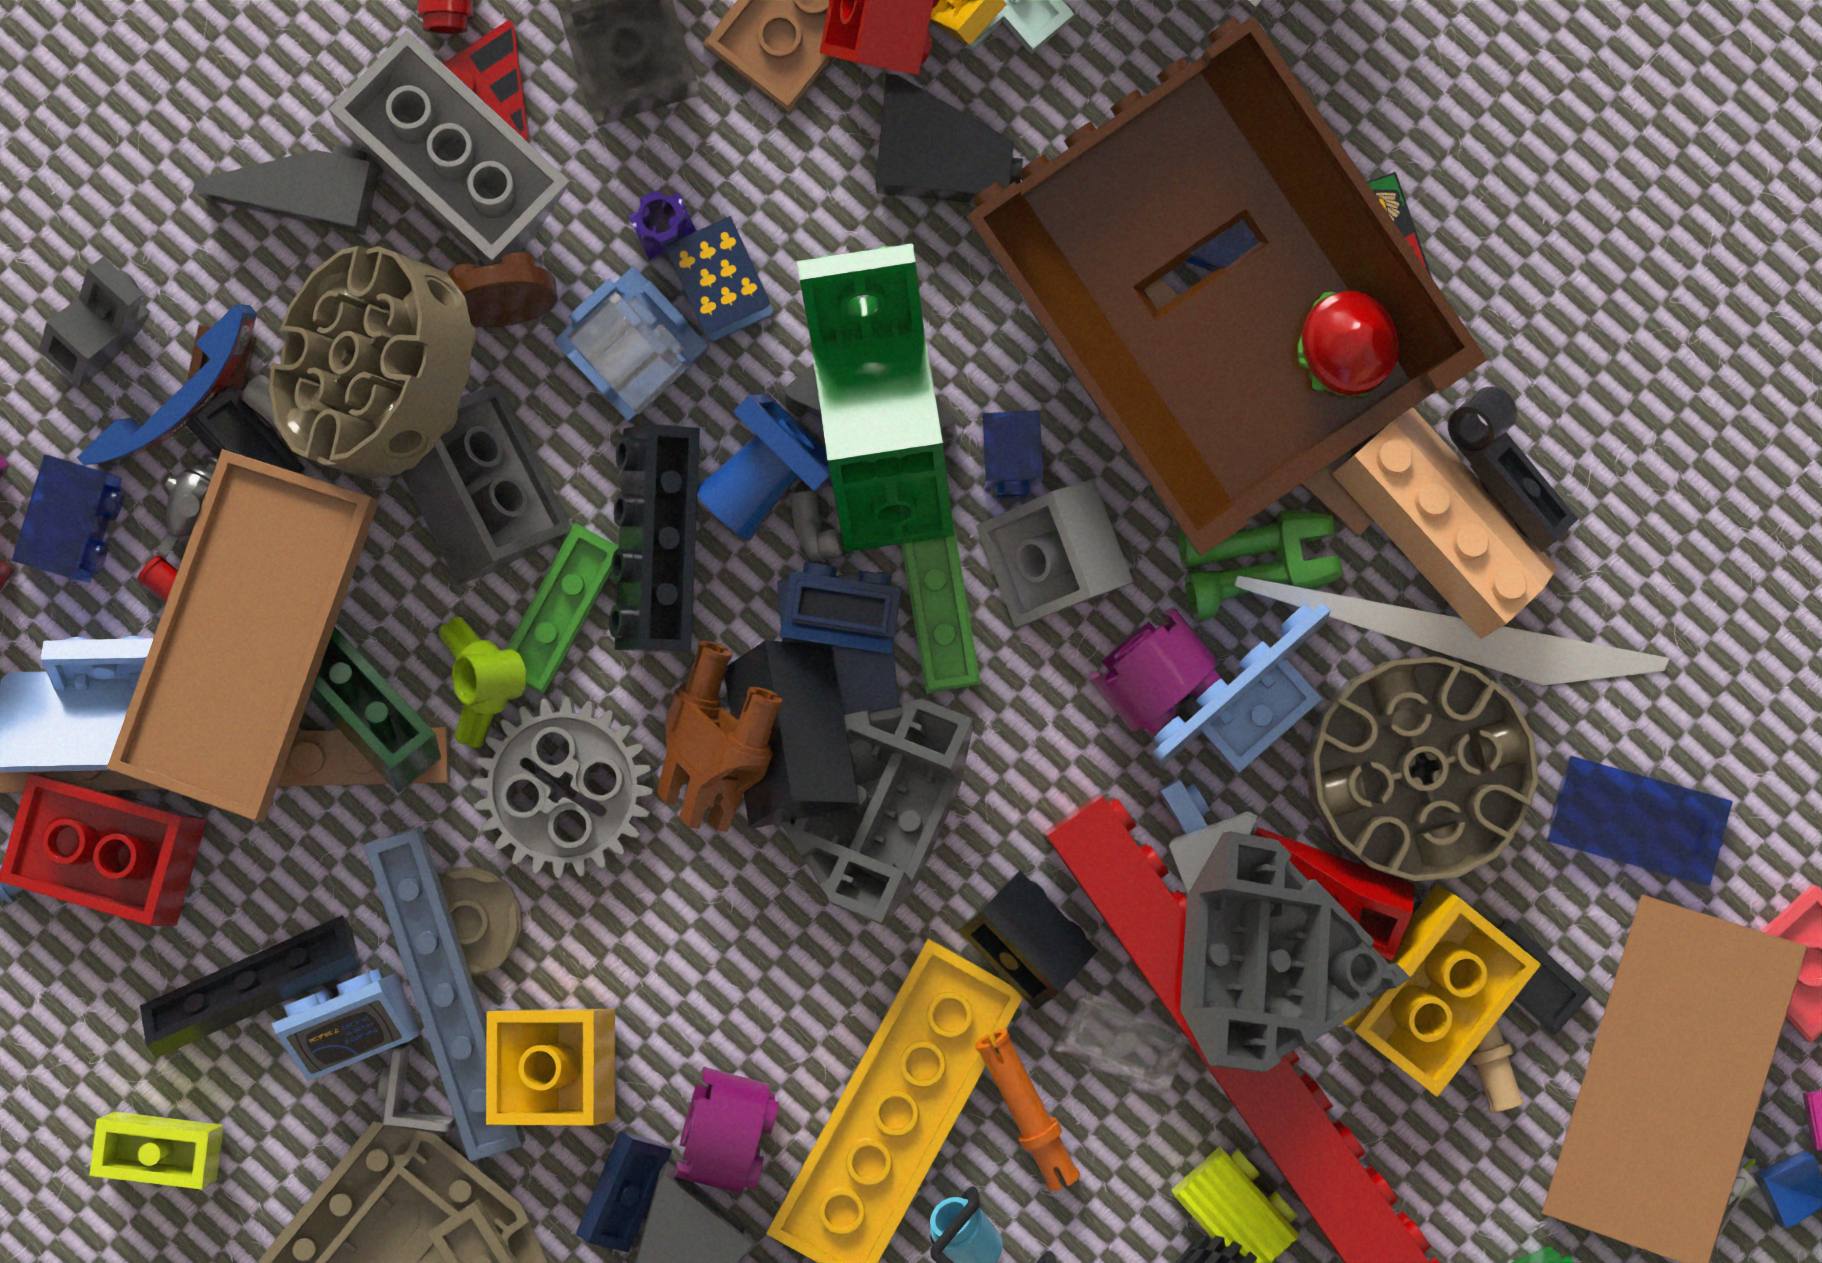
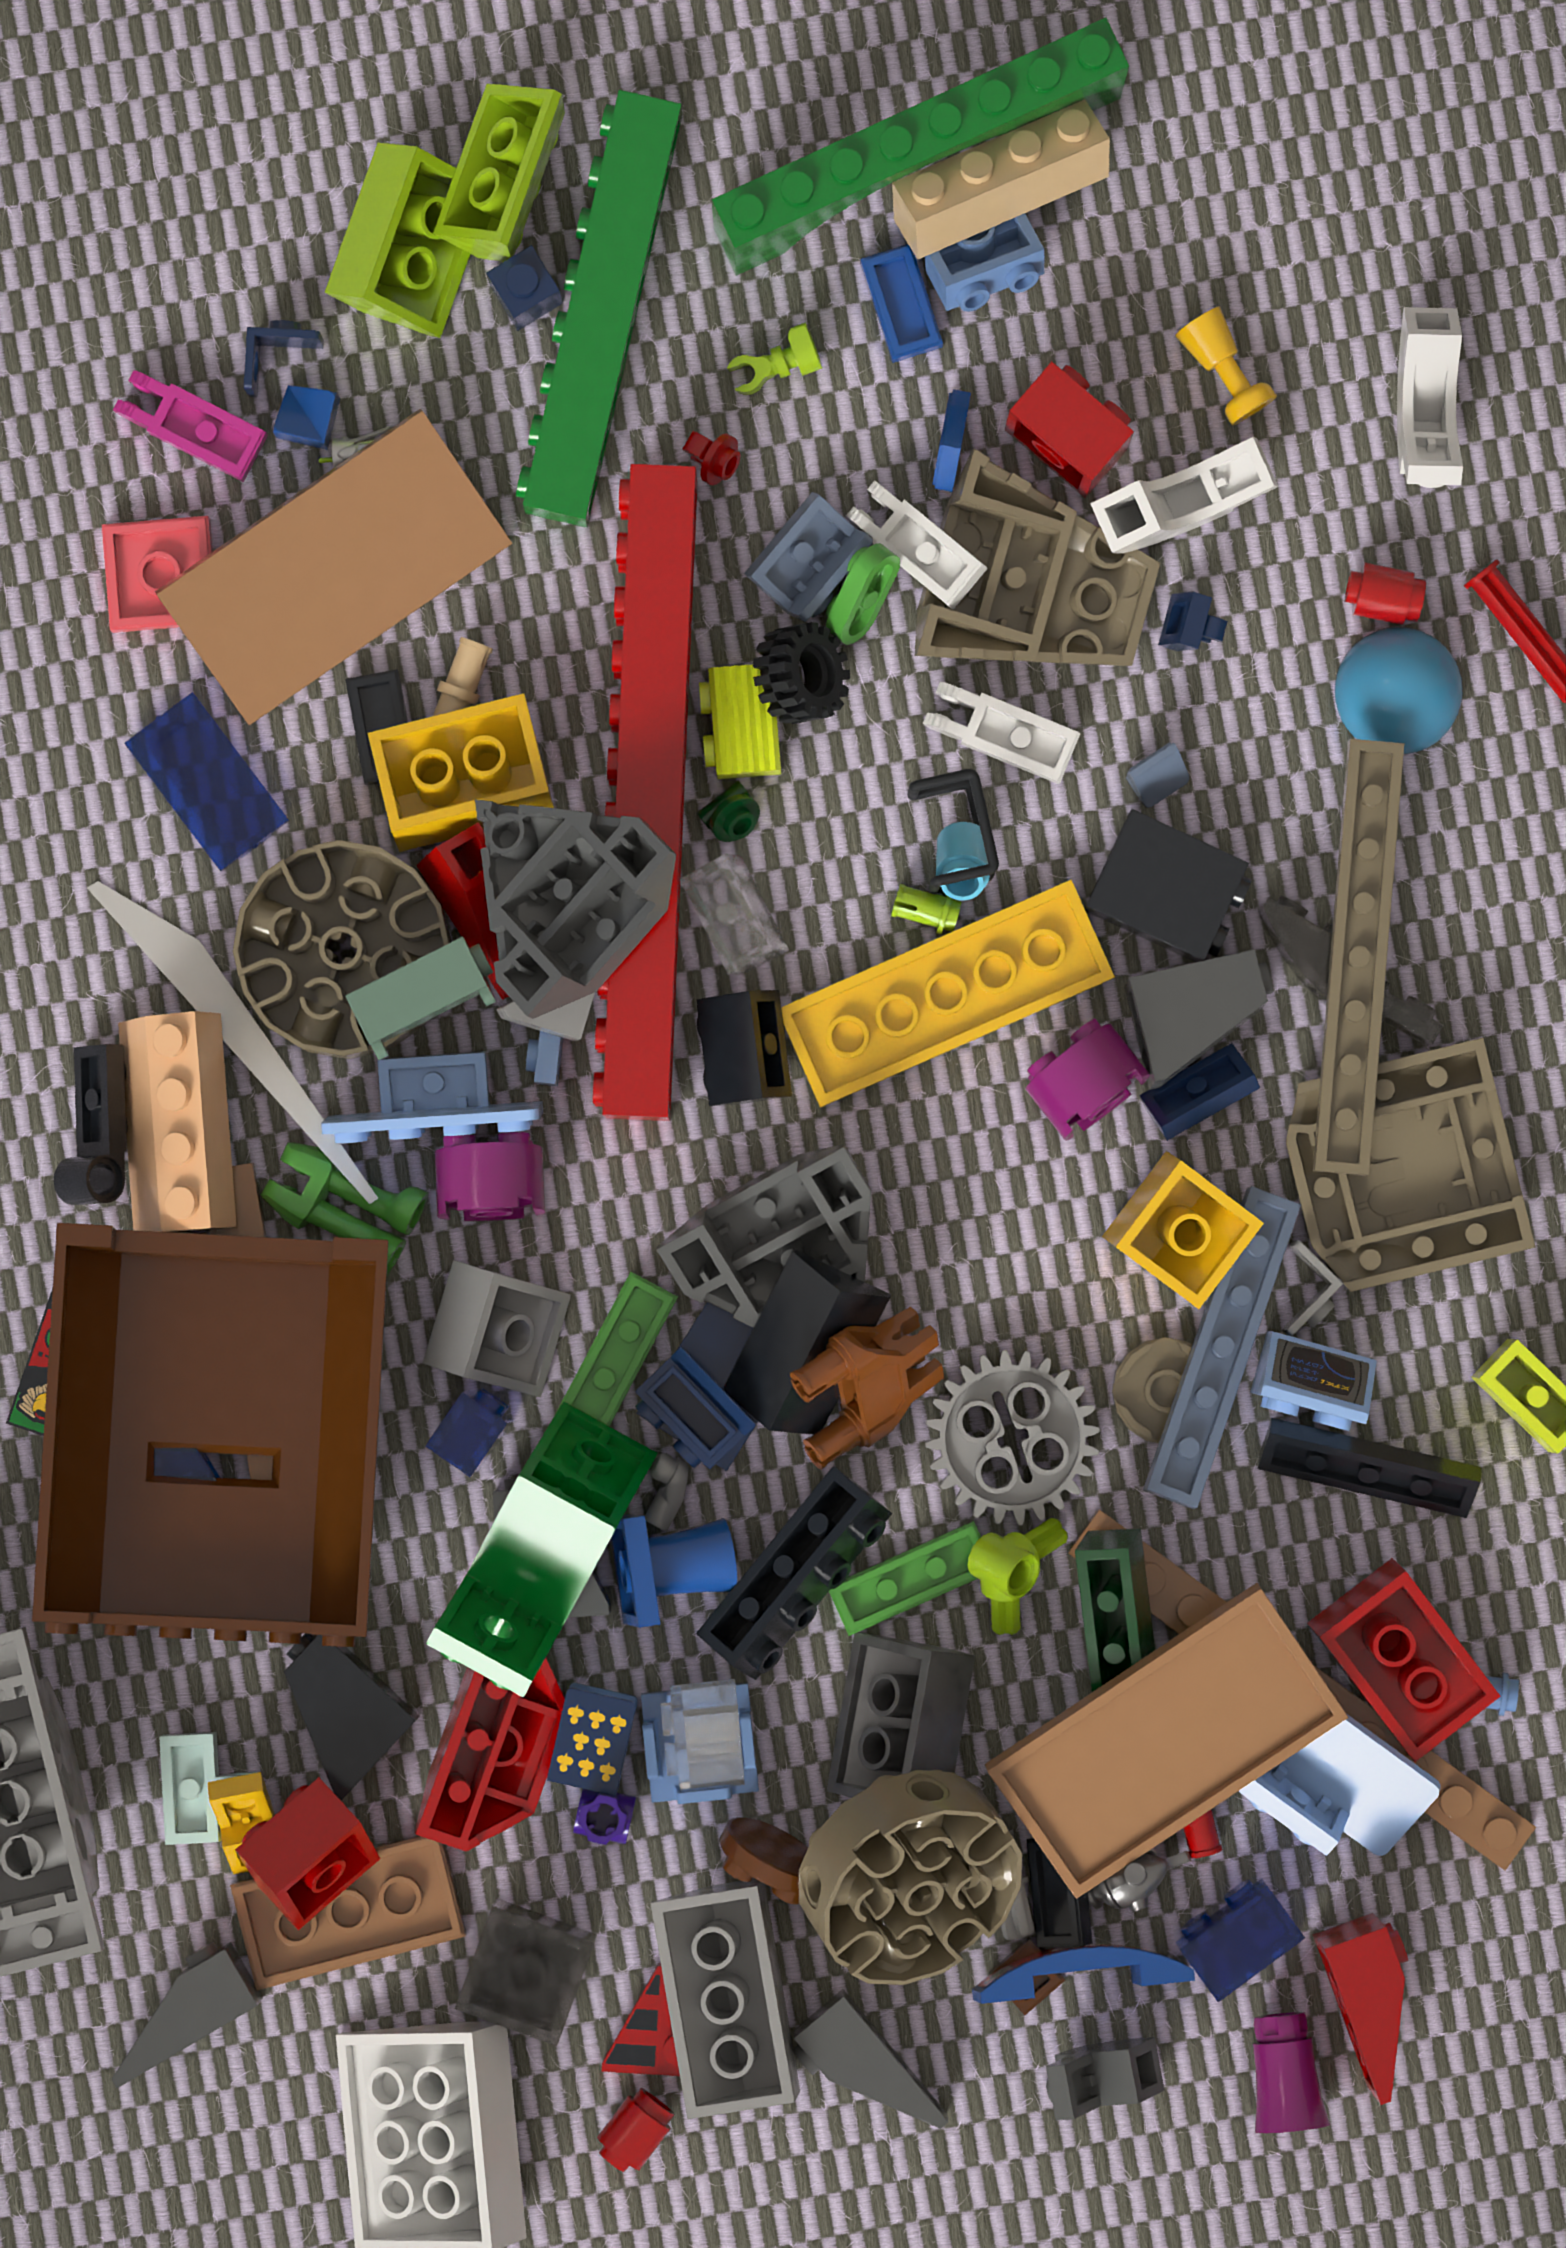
camera: 145 degrees left, 0 degrees up
orange pin [975,1029,1080,1191] -> none
red hair [1298,291,1399,398] -> none
none -> sand green brick [345,937,496,1060]
none -> red wedge [415,1658,565,1852]
none -> dark green plate [696,780,760,842]
none -> lime pin [891,883,962,934]

